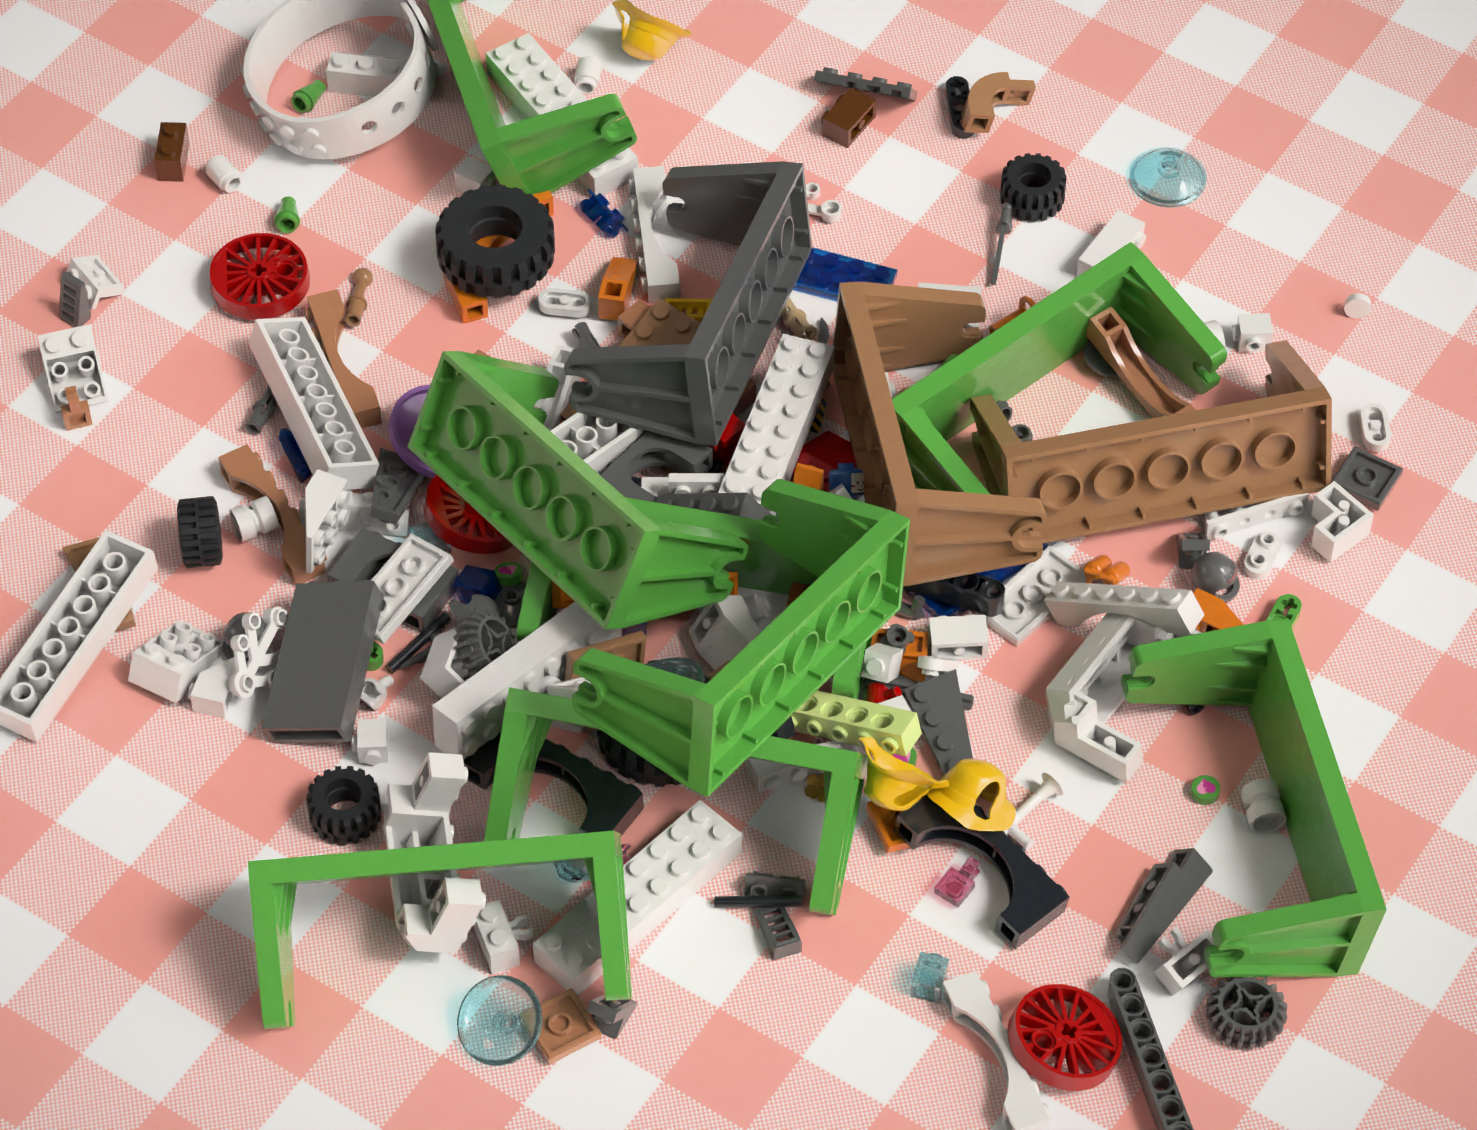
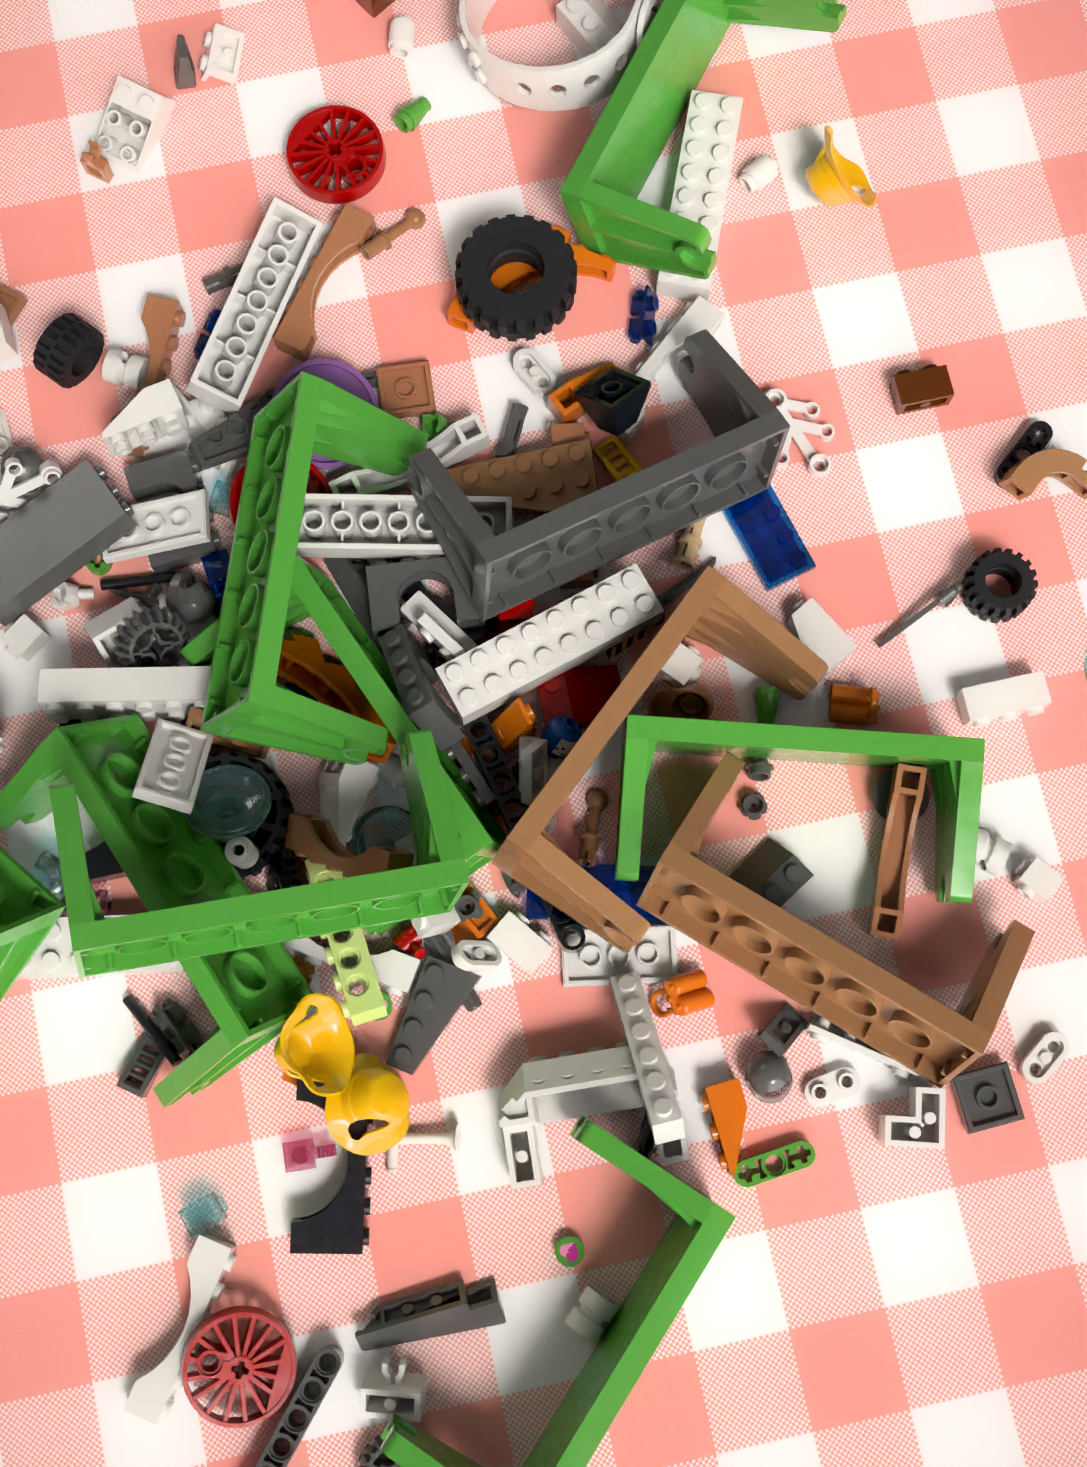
camera: 45 degrees right, 25 degrees up
bright green cone [291,80,326,113] -> none
dark grey wing [814,67,918,101] -> none
none -> black slope [574,366,651,436]

